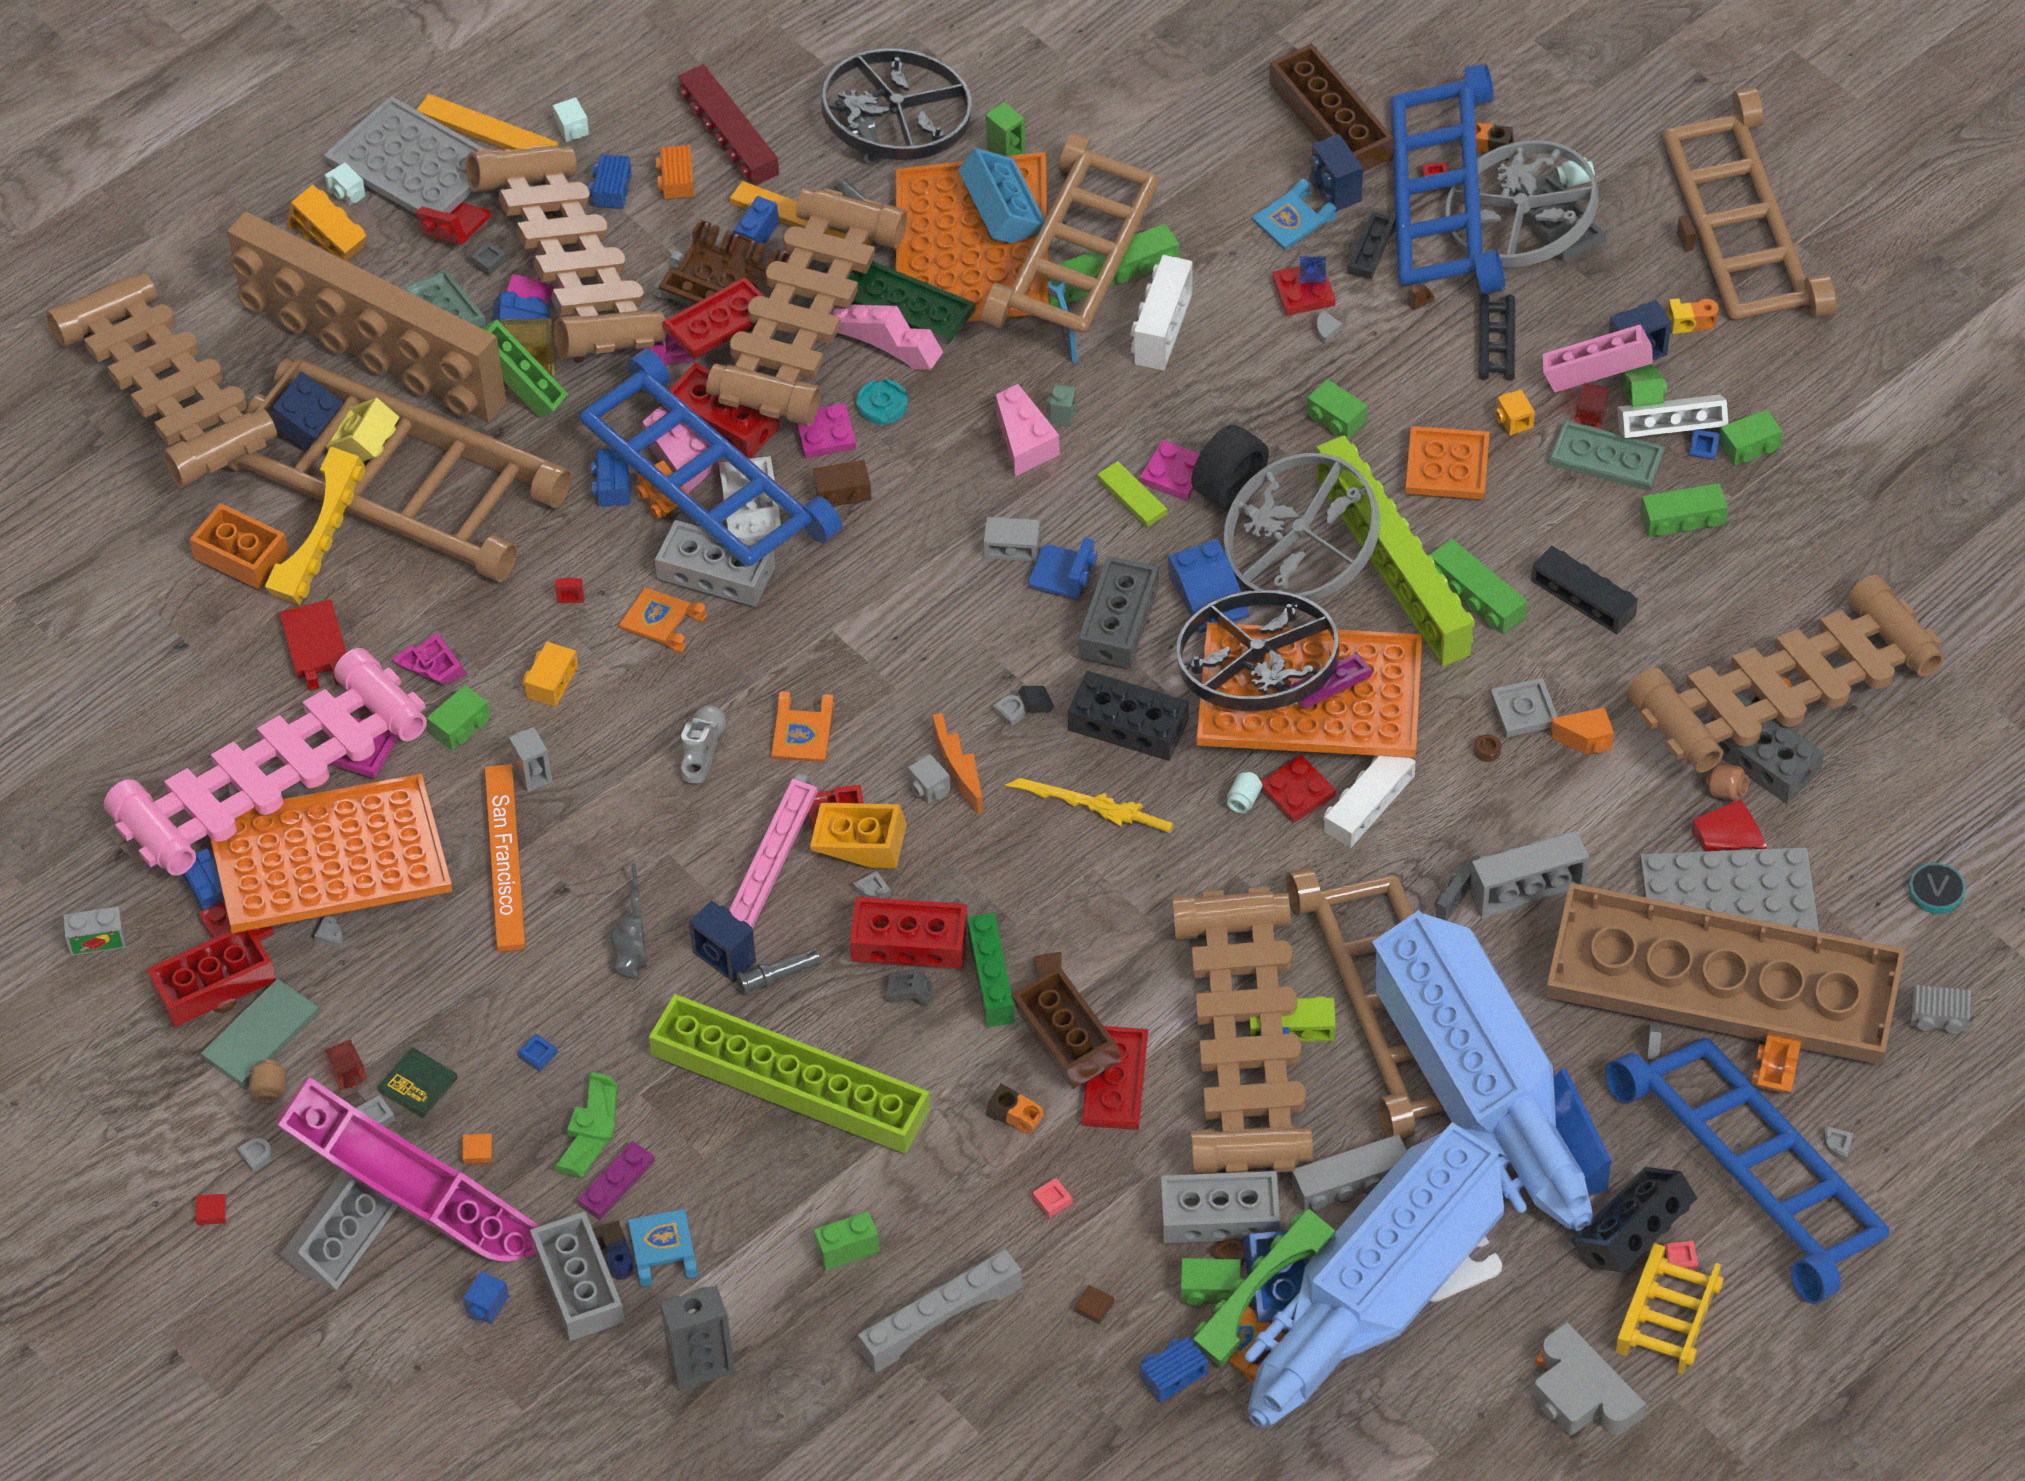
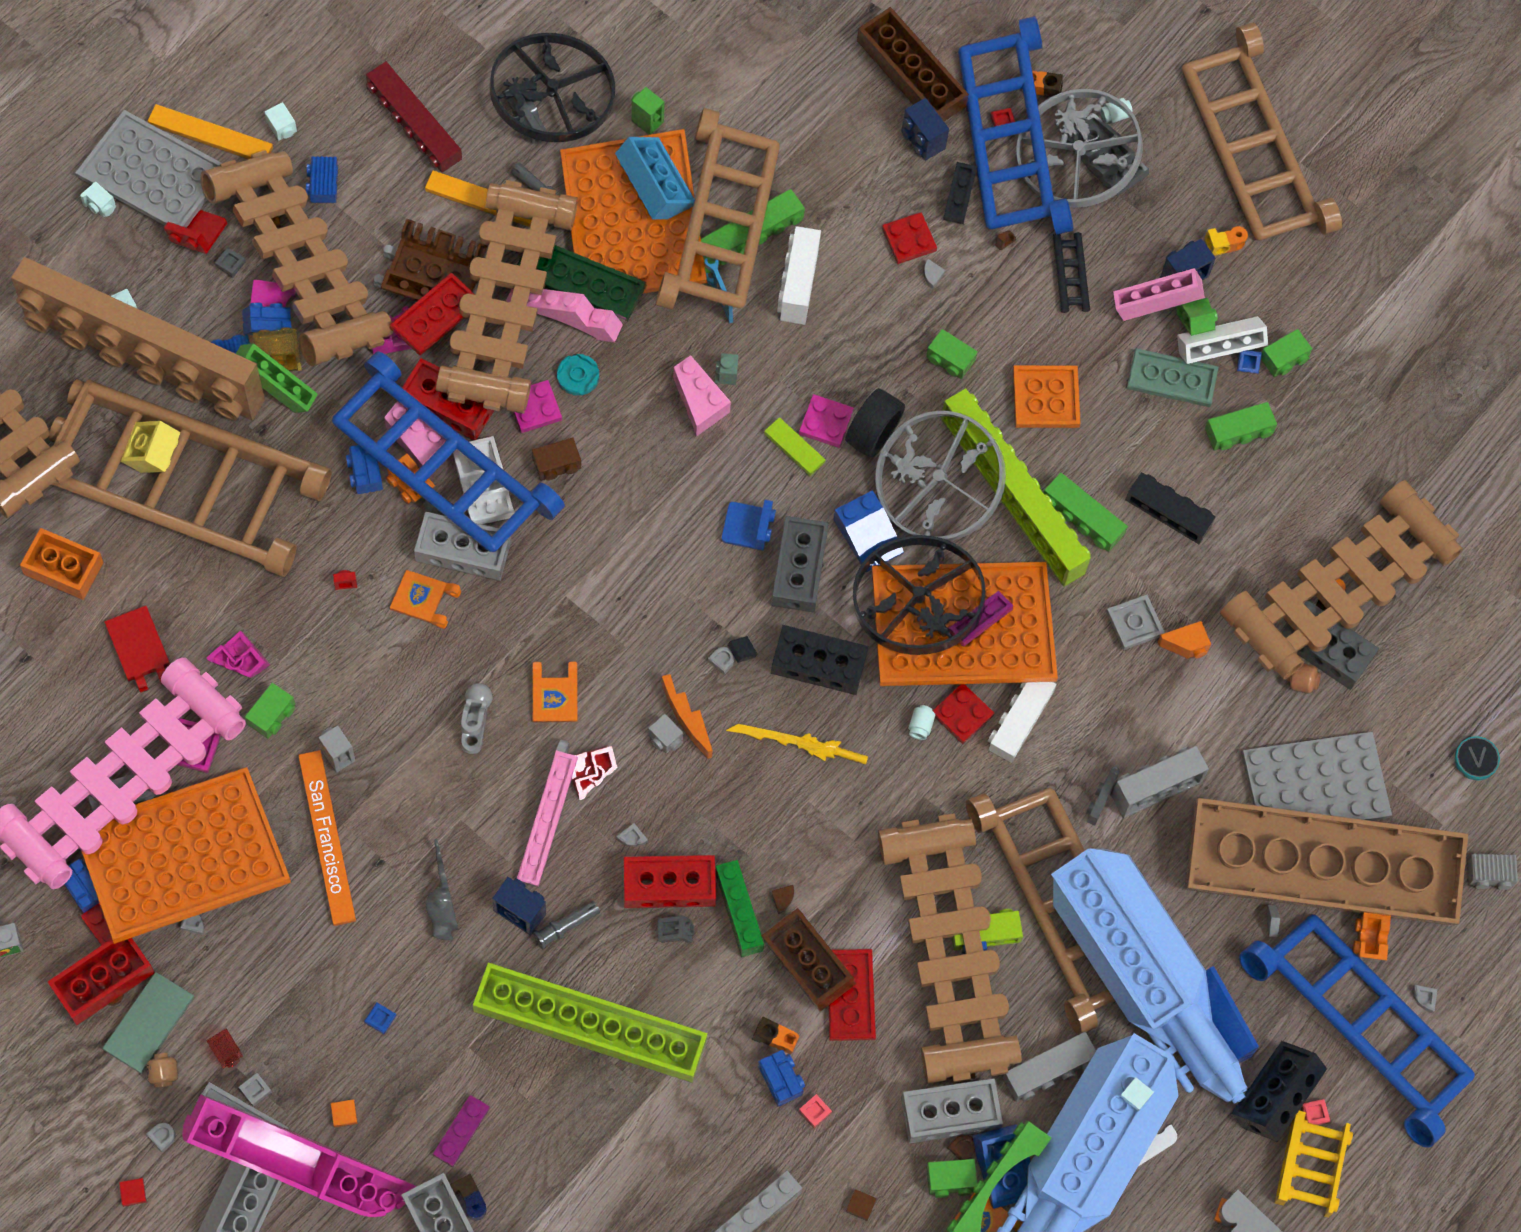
camera: 15 degrees left, 15 degrees up
yellow arch [265,447,365,606] -> none
dark blue brick [269,371,343,450] -> none
light orange wedge [286,185,367,261] -> none
clear green tile [377,1047,458,1118] -> none
sand green tile [401,270,487,327] -> none
light orange brick [523,642,578,707] -> none
bright green plate [554,1072,617,1178] -> none
dark azure flag [628,1209,698,1287] -> none
orange brick [656,144,695,199] -> none
blue brick [732,196,779,245] -> none
light orange slope [810,803,907,868] -> none
bright green brick [814,1211,880,1271] -> none
light grey brick [984,517,1040,562] -> none
dark azure flag [1252,179,1337,250] -> none
clear blue plate [1300,256,1326,283] -> none
reddish brown tile [1474,734,1501,762] -> none
light orange brick [1494,389,1535,436] -> none
clear red brick [1575,383,1610,428] -> none
reddish brown tile [1677,215,1696,252] -> none
red slope [1692,799,1767,852] -> none
none -> blue brick [758,1050,805,1107]
none -> light aqua tile [1120,1077,1154,1111]

